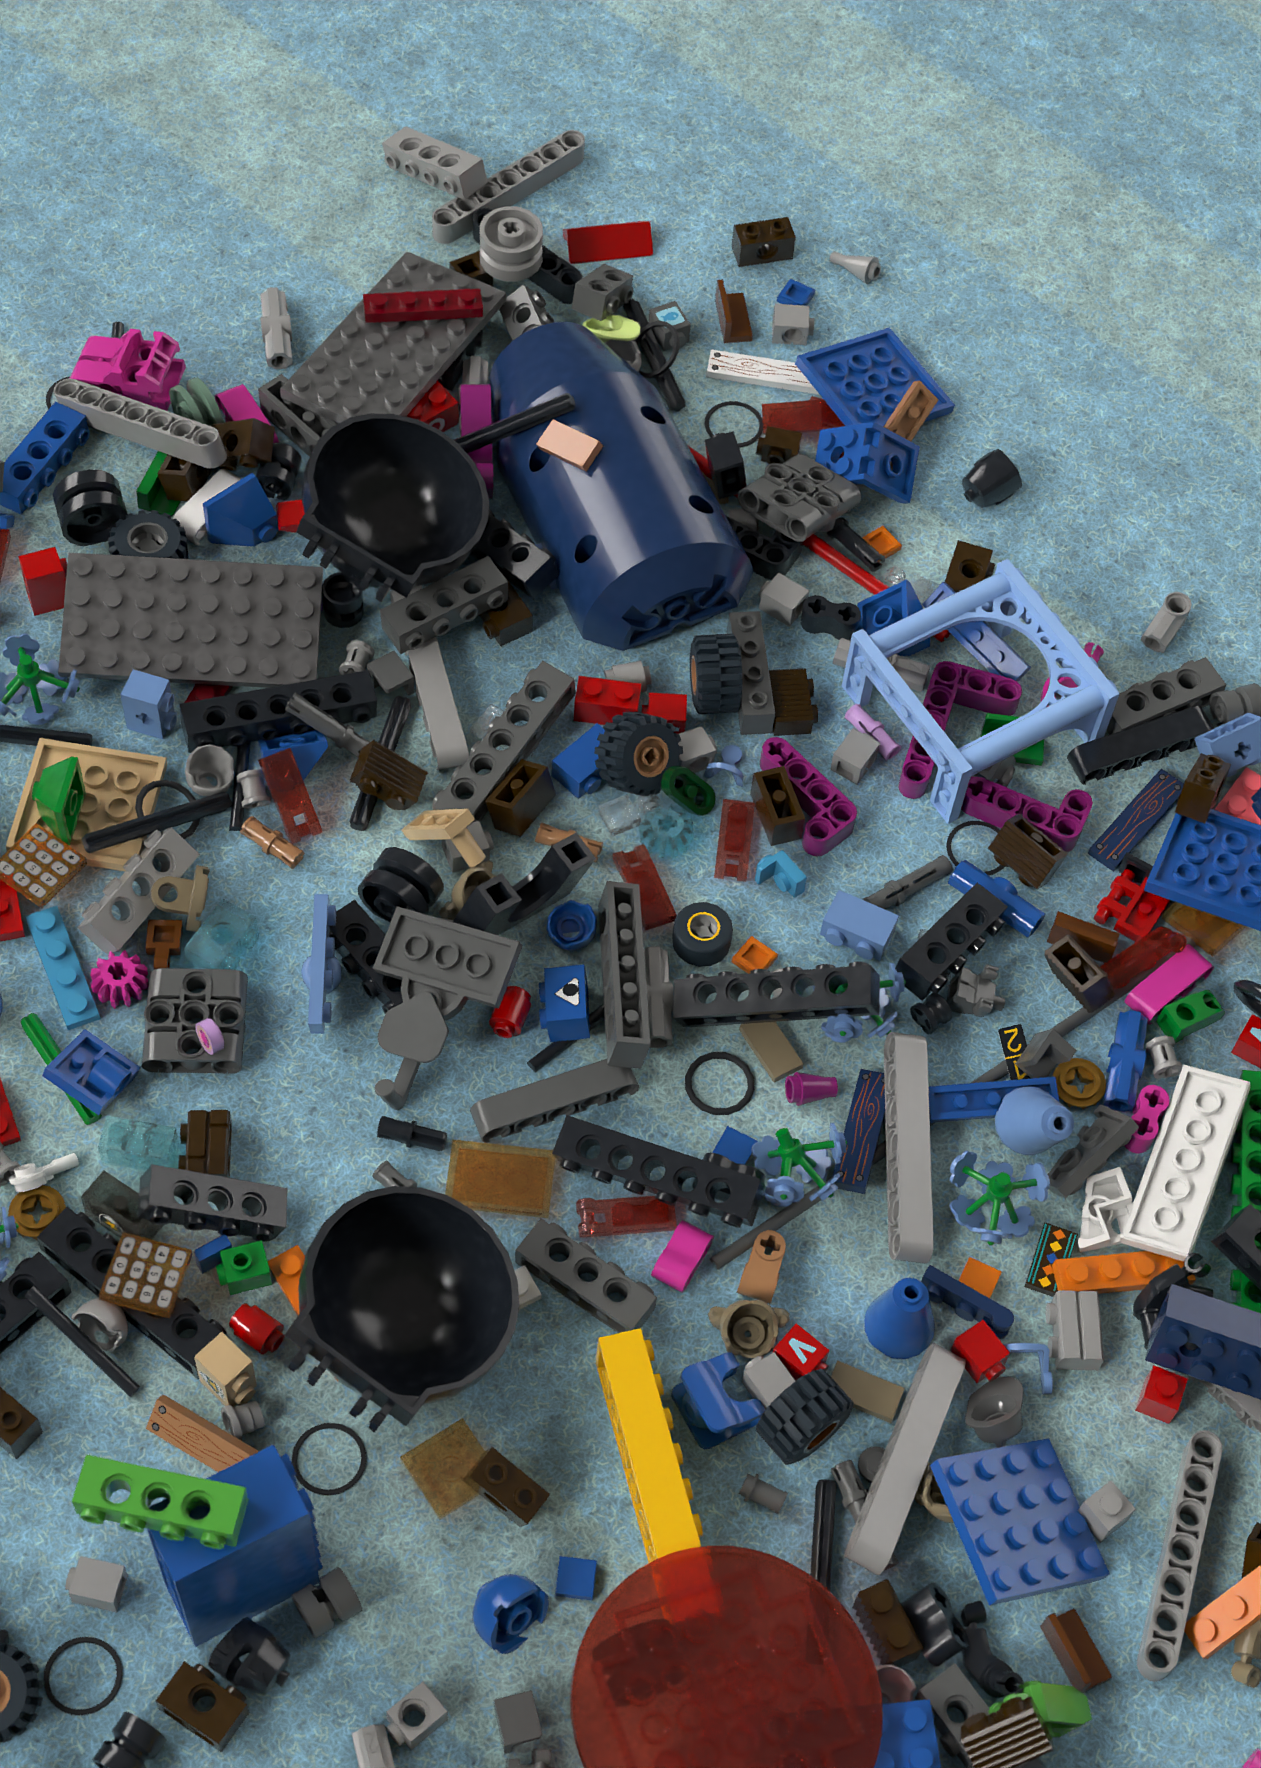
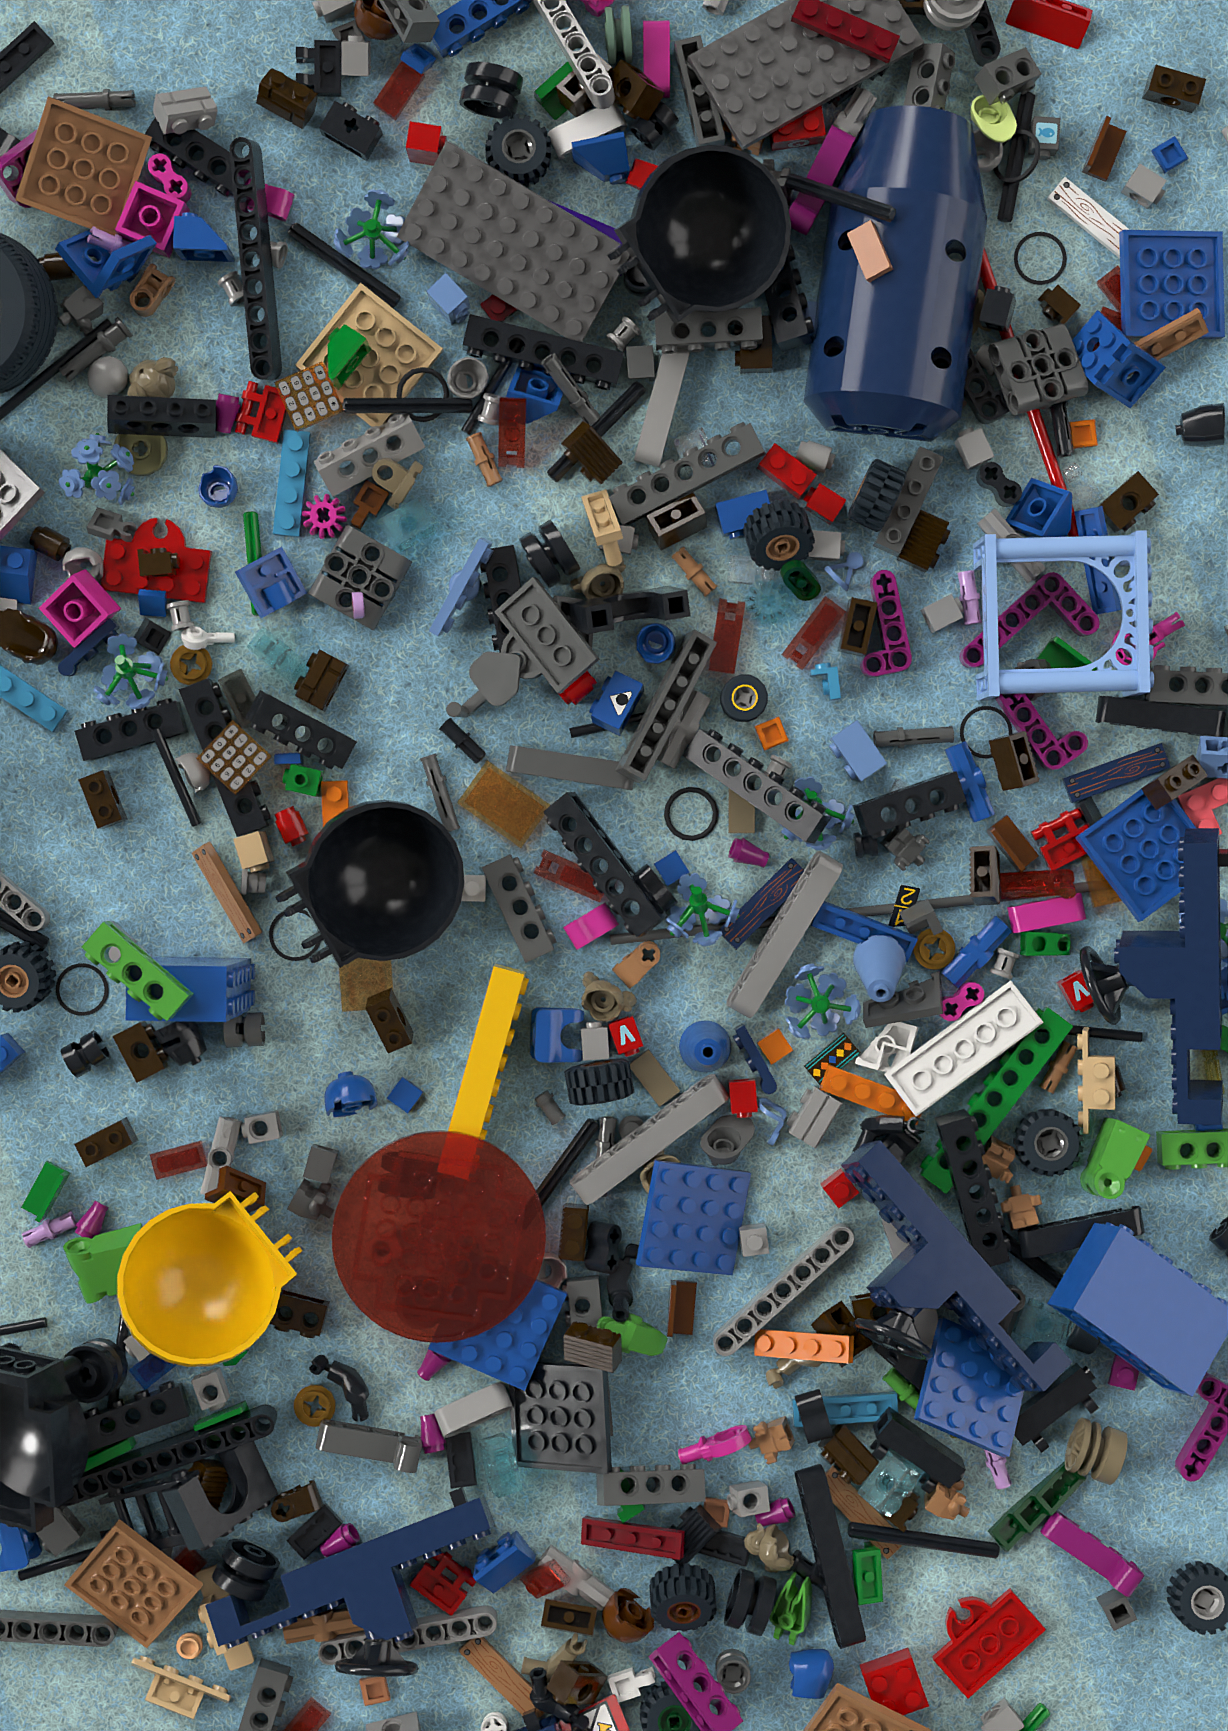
camera: 35 degrees right, 30 degrees up
clear red plate [762,399,823,435] -> none

